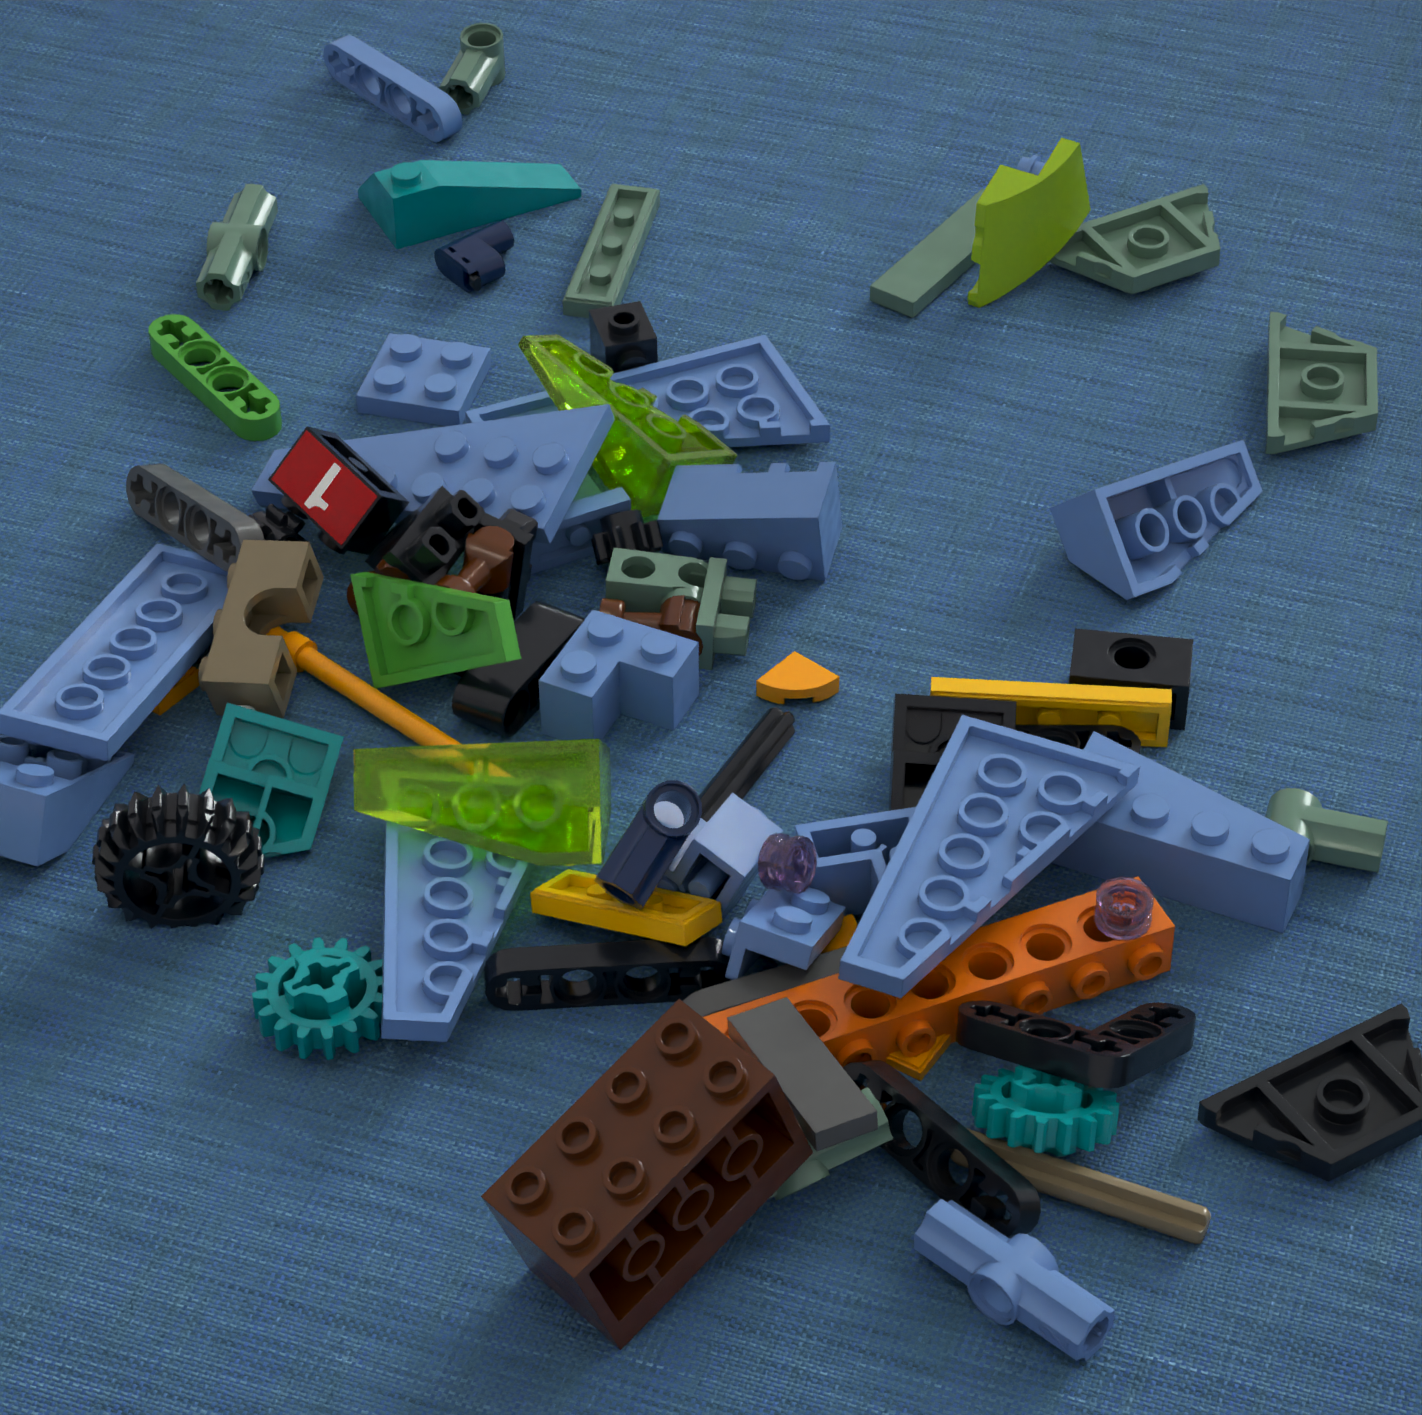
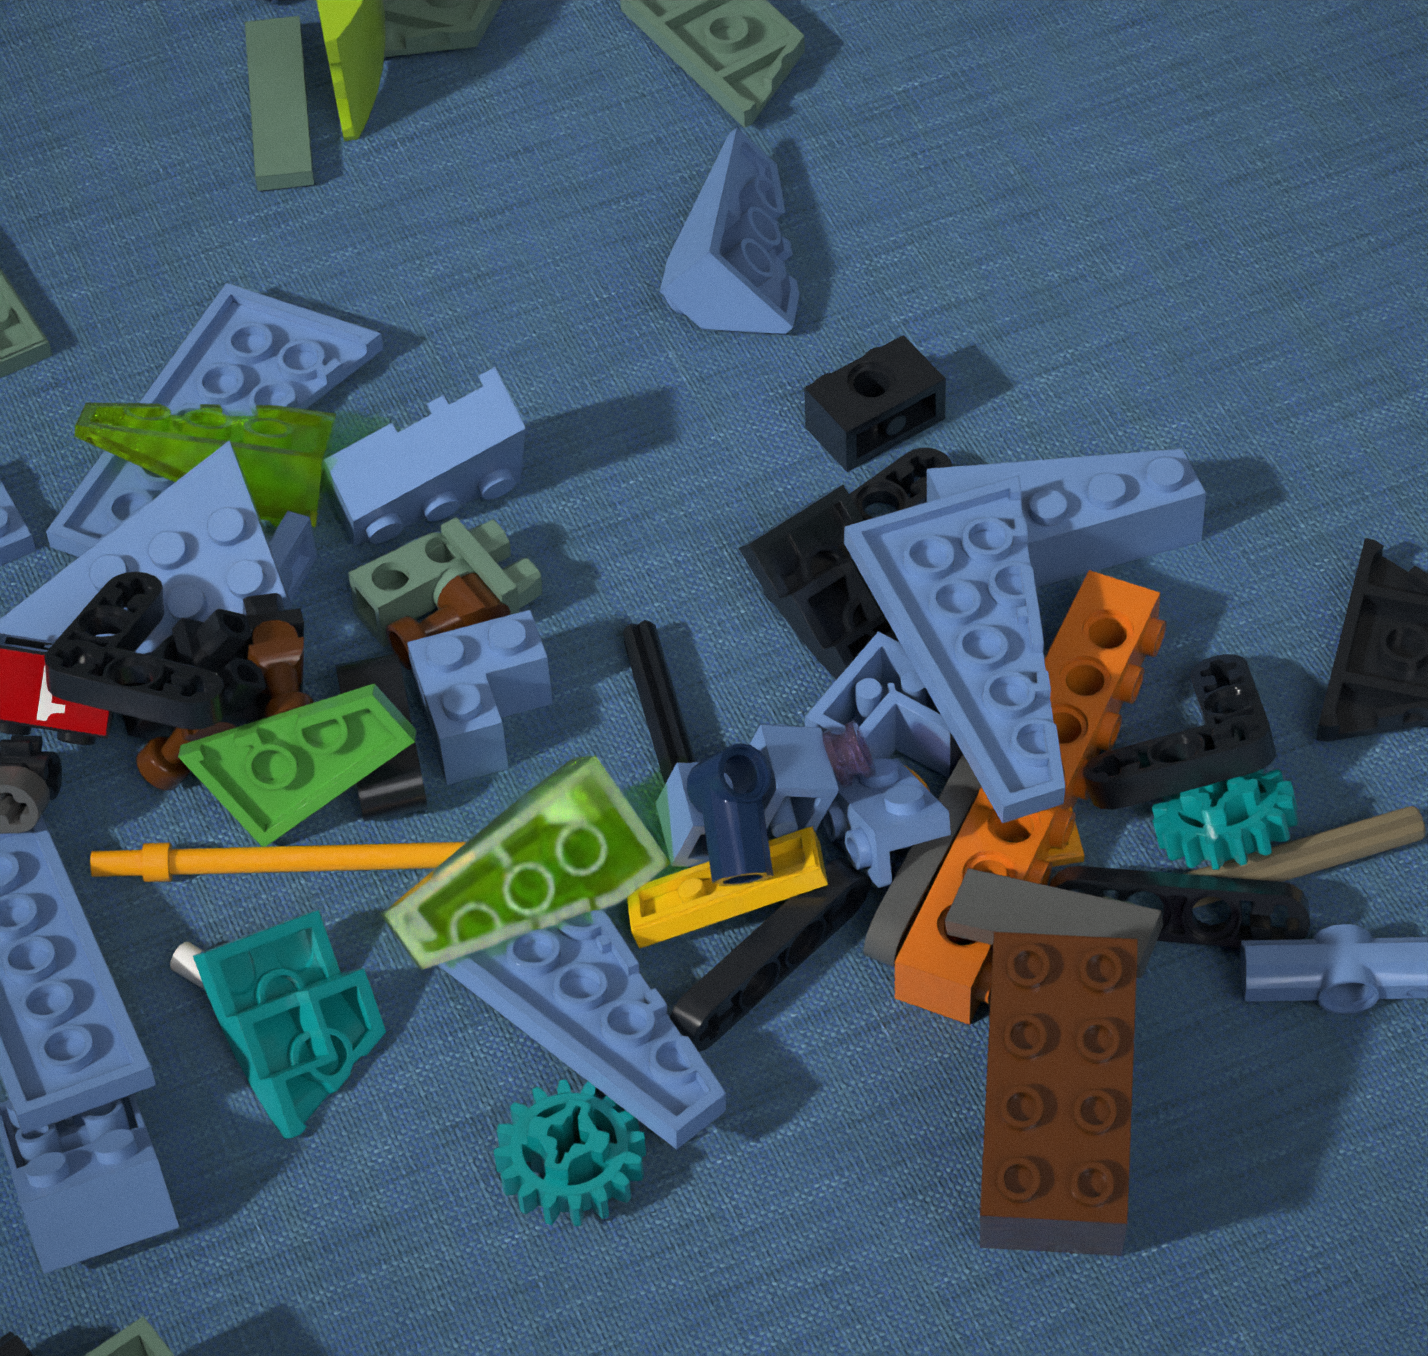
camera: 40 degrees left, 10 degrees up
black gear [92,784,264,929] -> none
dark tan arch [198,540,324,718] -> none
black brick [589,301,658,376] -> none
black gear [591,509,664,565] -> none
light orange tile [756,651,839,704] -> none
yellow tile [930,677,1172,747] -> none
clear purple bush [1094,877,1154,940] -> none
sand green piece [1265,788,1388,873] -> none
none -> black beam [44,572,225,730]

